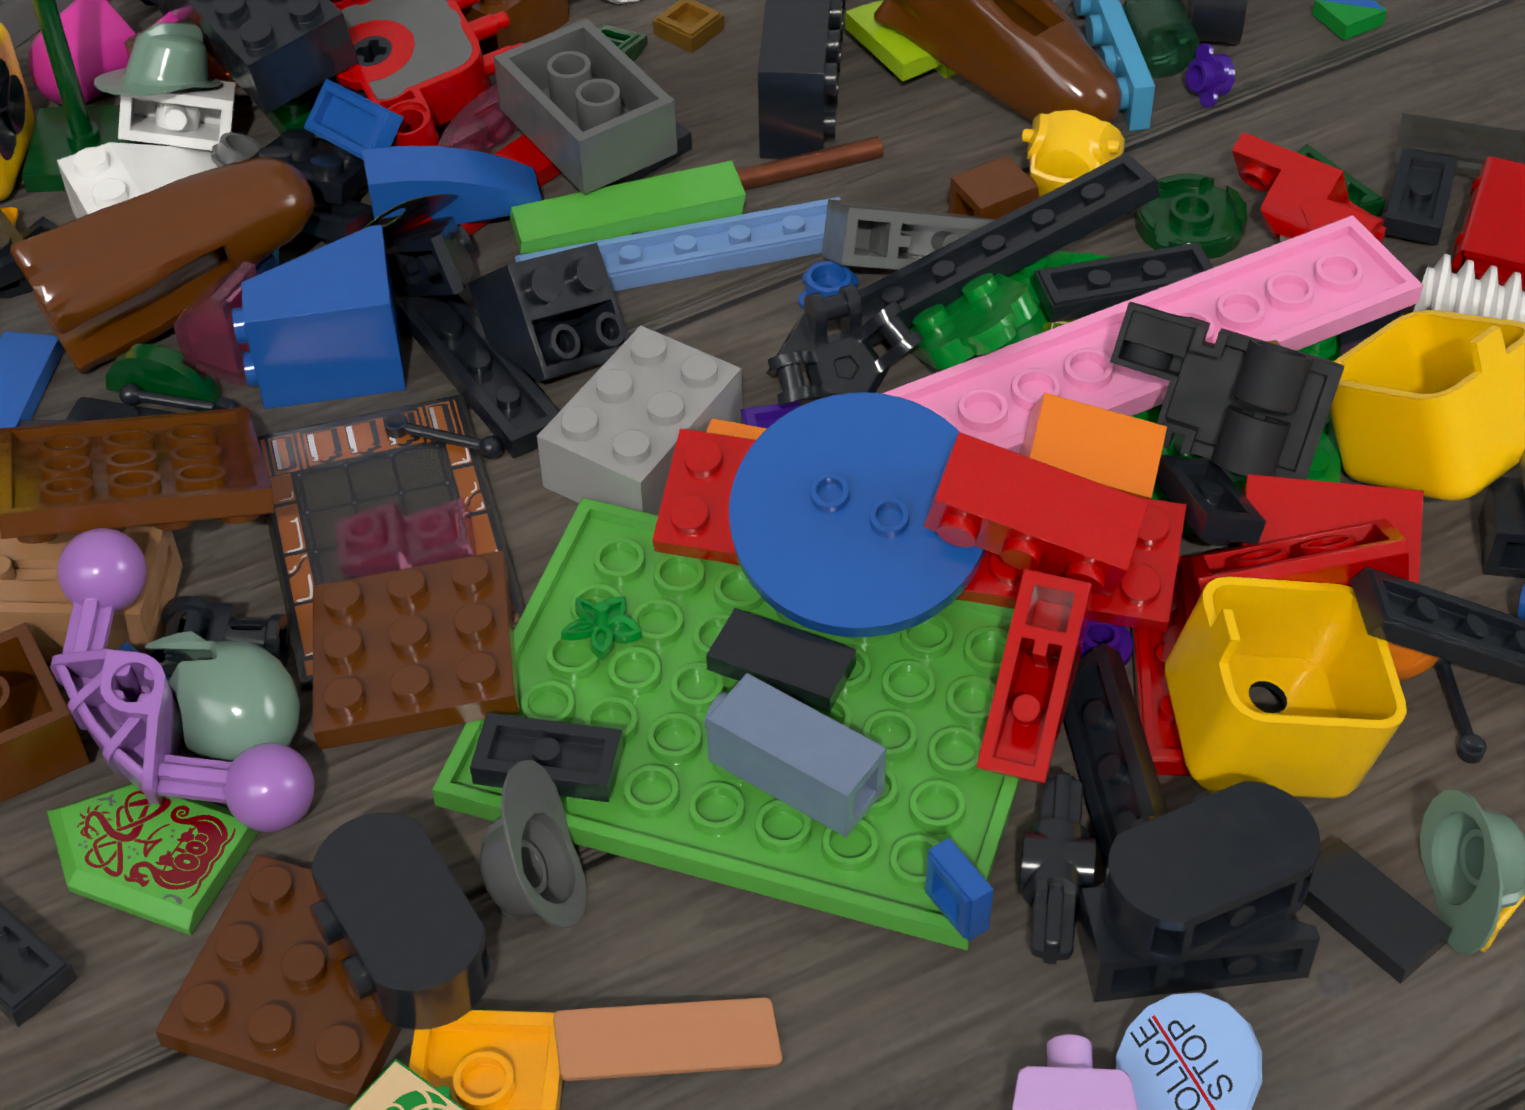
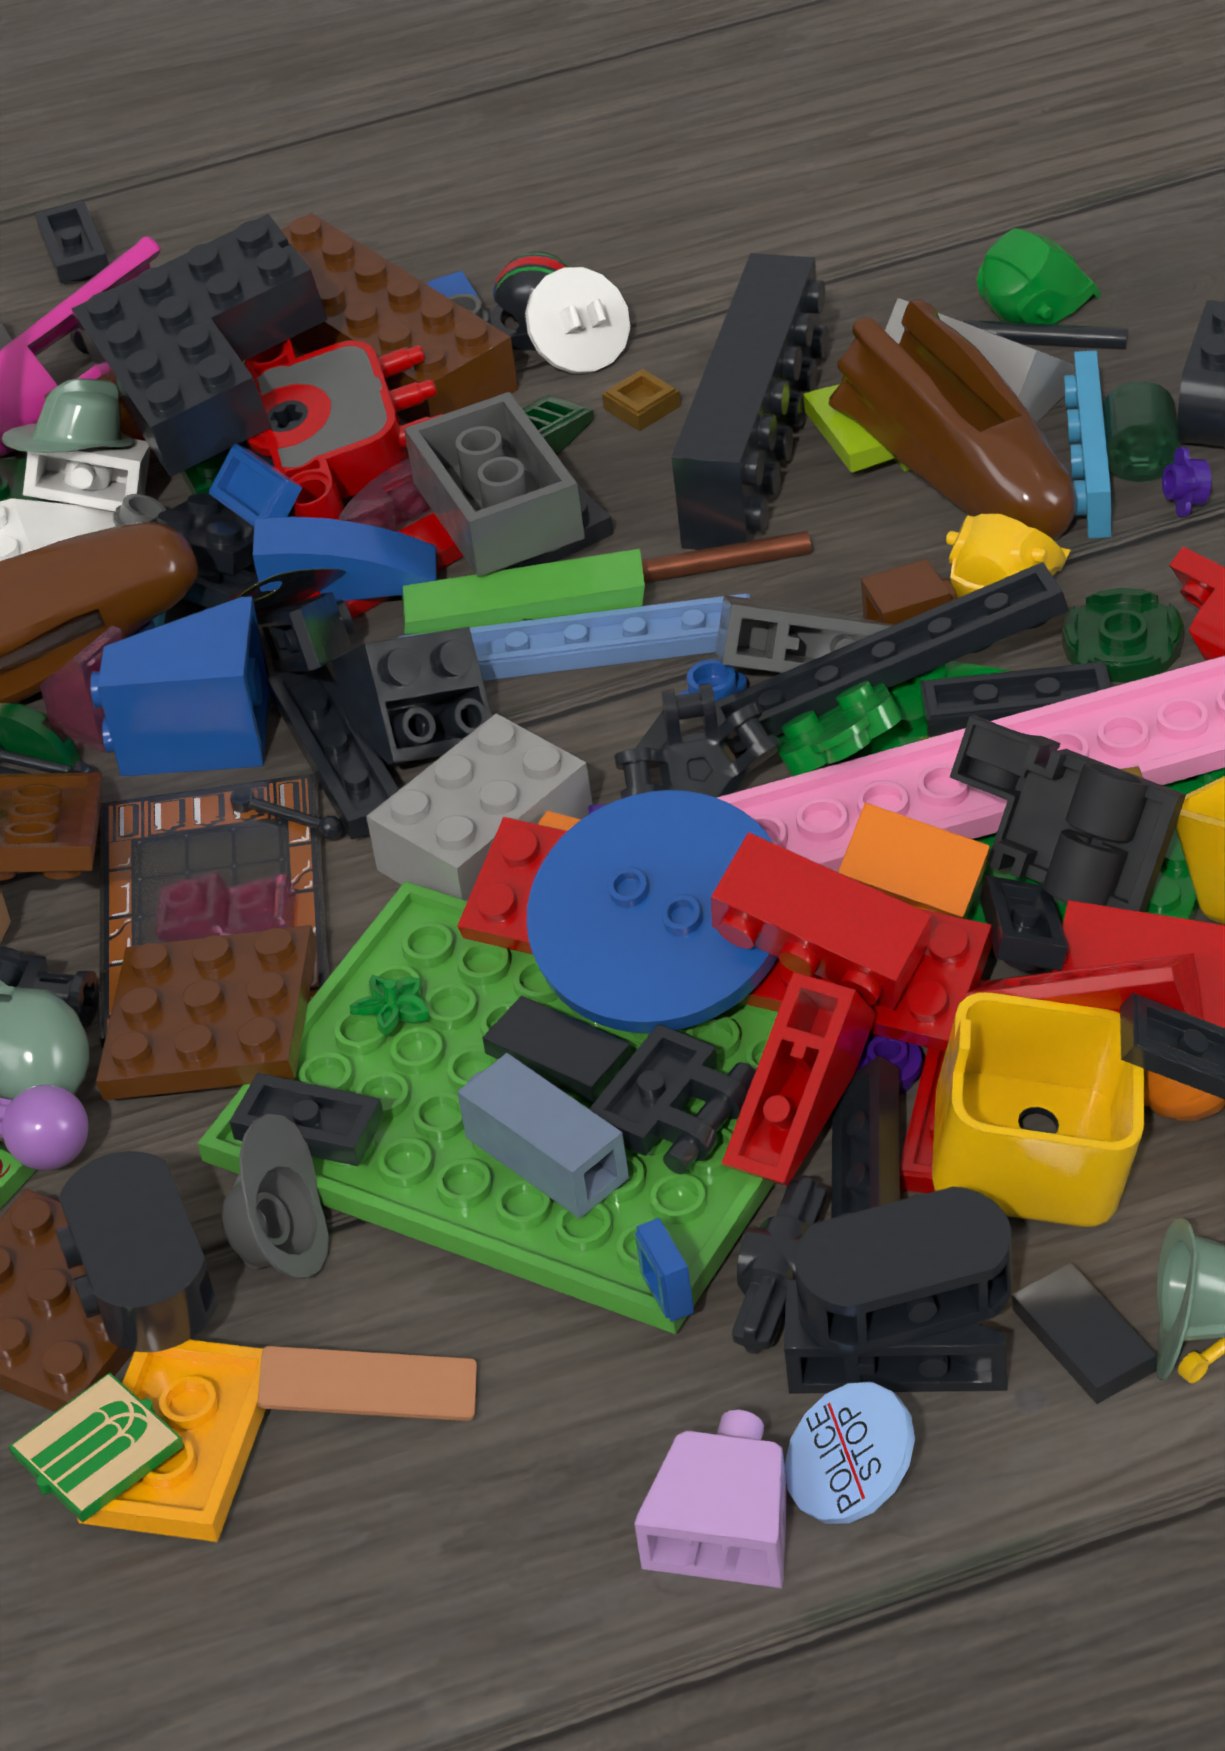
camera: 15 degrees right, 5 degrees down
none -> black plate [589,1024,756,1174]

